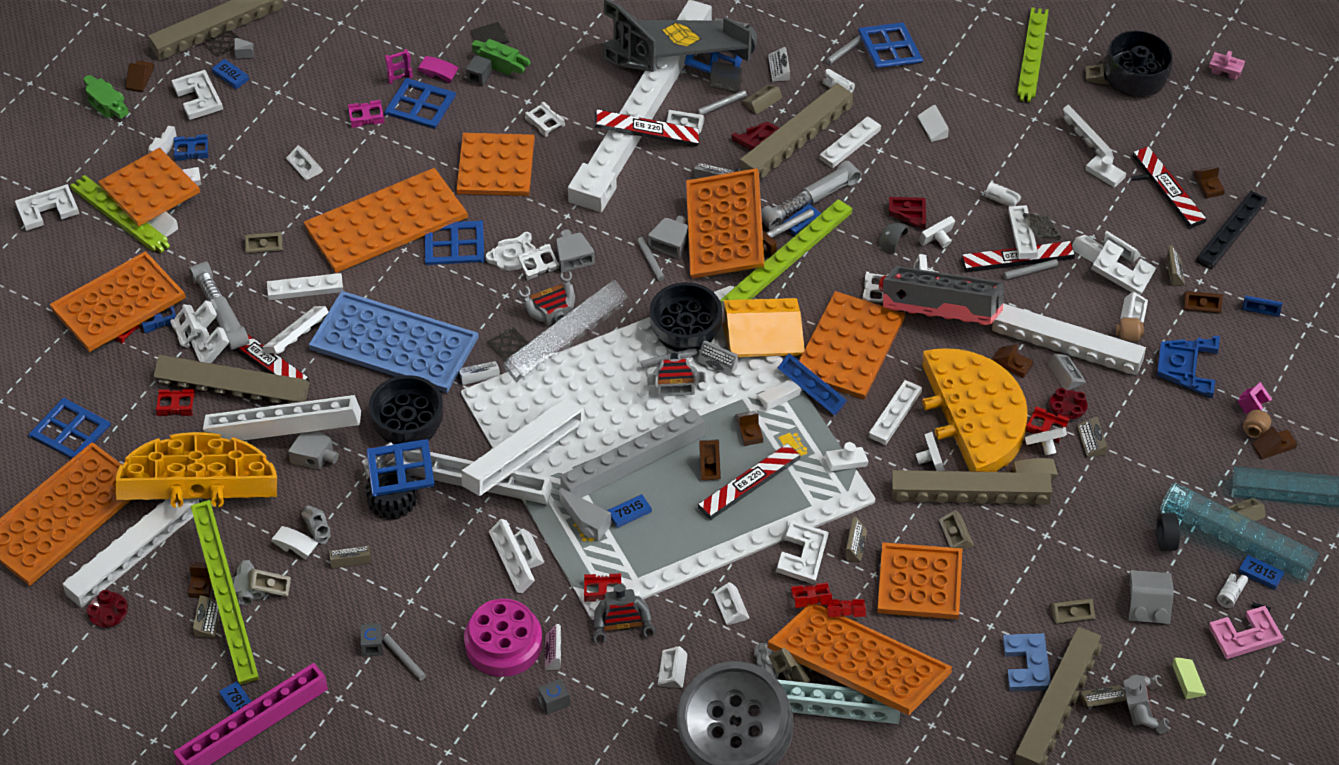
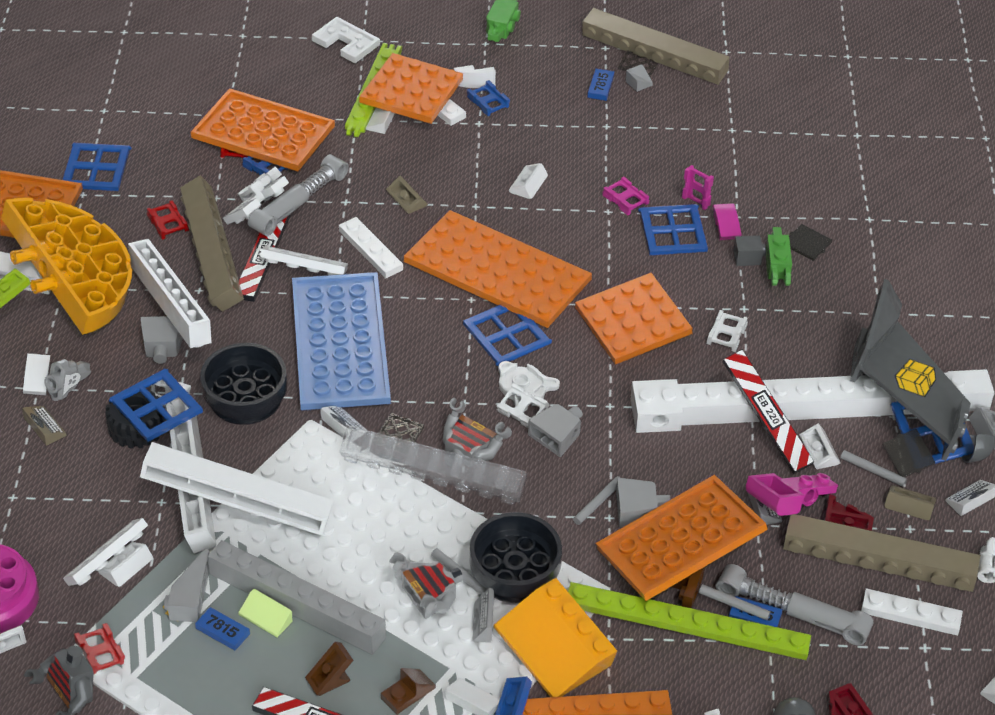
camera: 60 degrees right, 5 degrees down
reddish brown slope [126,60,154,92] -> none
white plate [172,70,223,120] -> none
none -> yellowish green slope [238,589,293,637]
none -> dark pink plate [746,473,838,516]

